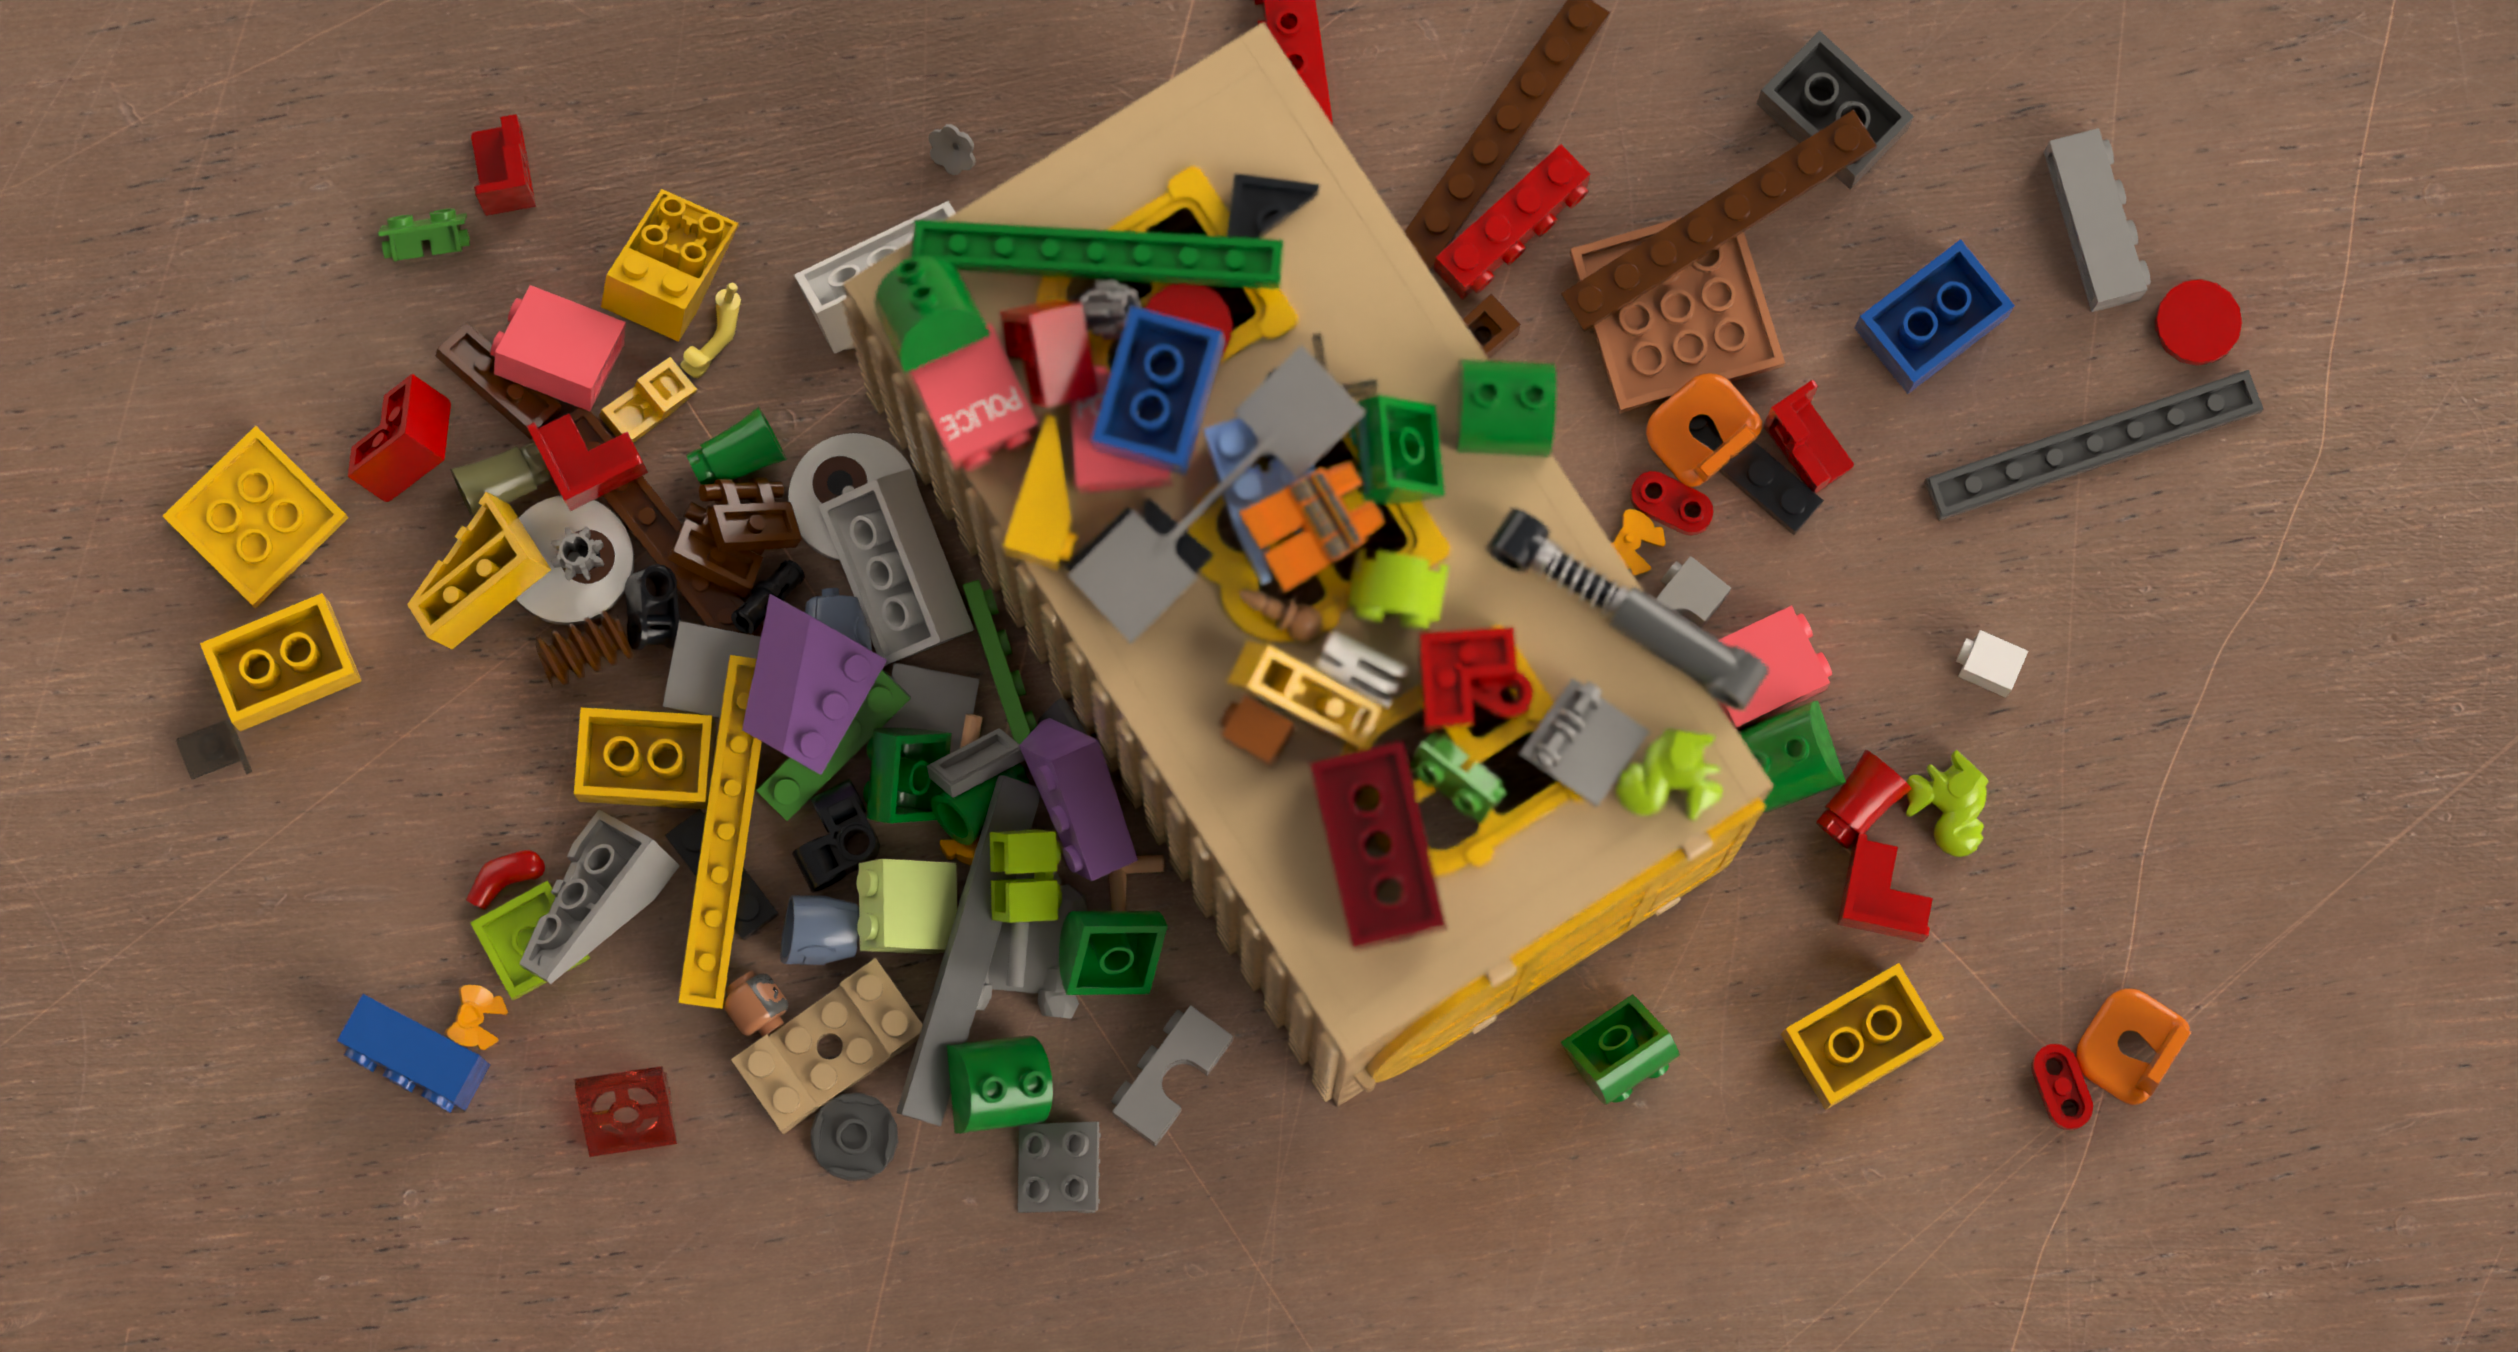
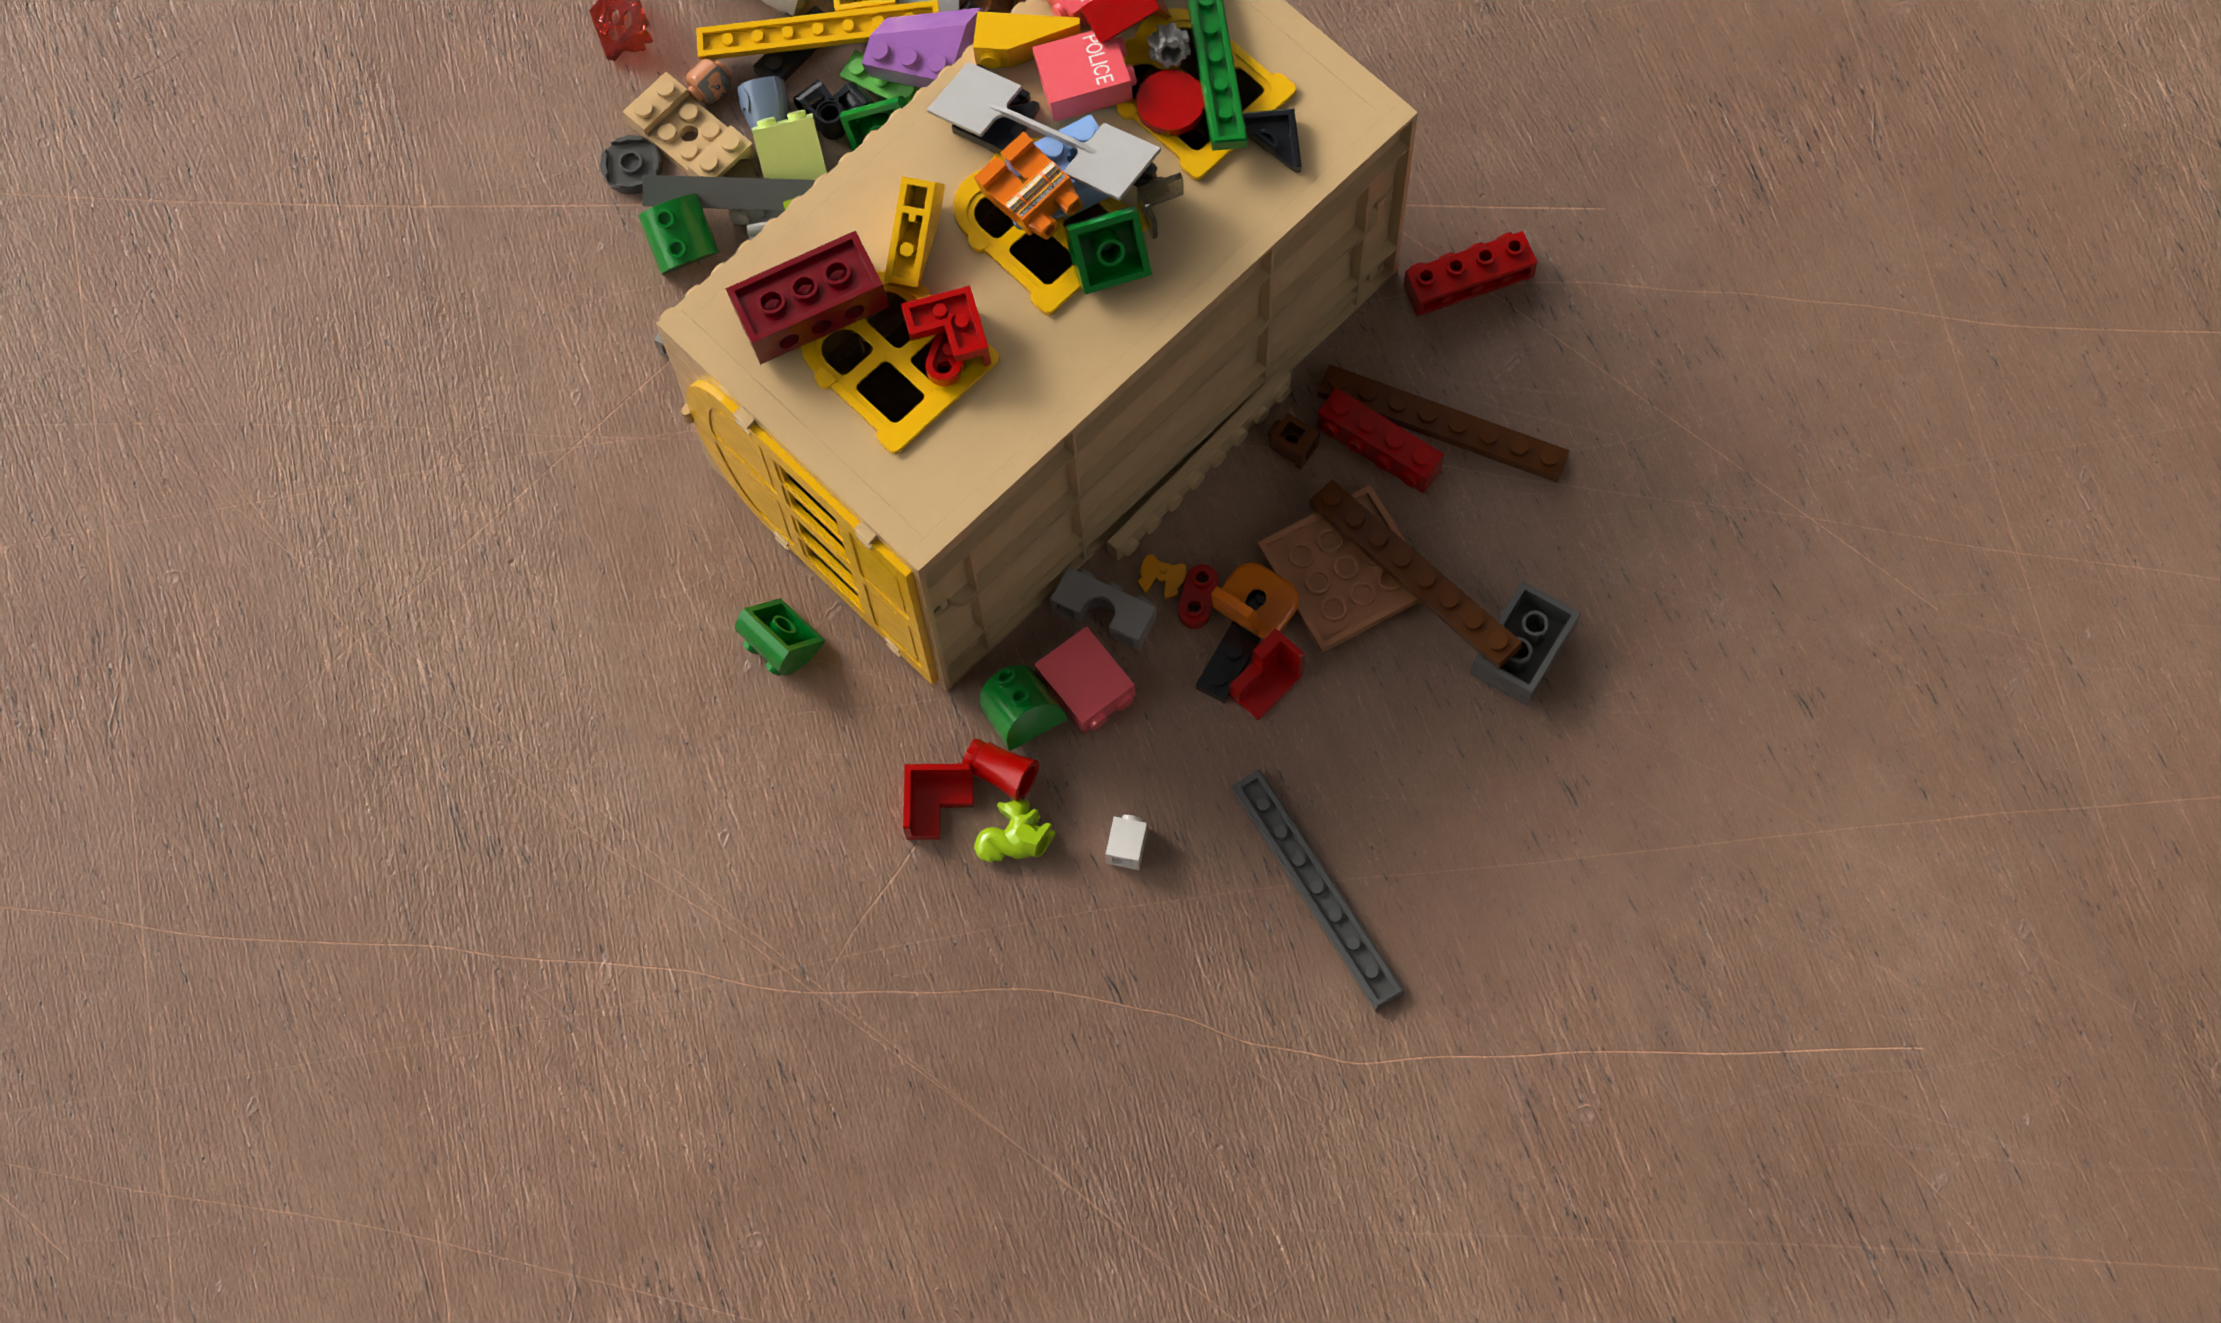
camera: 85 degrees right, 10 degrees down
light grey hinge [1018,1122,1101,1213] -> none
blue brick [1091,306,1225,476] -> none
dark orange brick [1219,695,1296,769] -> none
medium nougat bar [1239,590,1323,642] -> none
white arm [1314,631,1409,709] -> none
lime brick [1347,549,1449,632] -> none
bright green hinge [1409,733,1507,824] -> none
green brick [1456,359,1557,457] -> none
piece [1486,508,1769,711] -> none
light grey hinge [1520,678,1650,807] -> none
lime animal [1616,729,1723,821] -> none
yellow brick [1780,963,1944,1110] -> none
blue brick [1854,239,2015,394] -> none
red plate [2031,1044,2093,1130] -> none
light grey brick [2044,128,2151,312] -> none
orange piece [2076,989,2191,1105] -> none
red tile [2154,279,2242,366] -> none

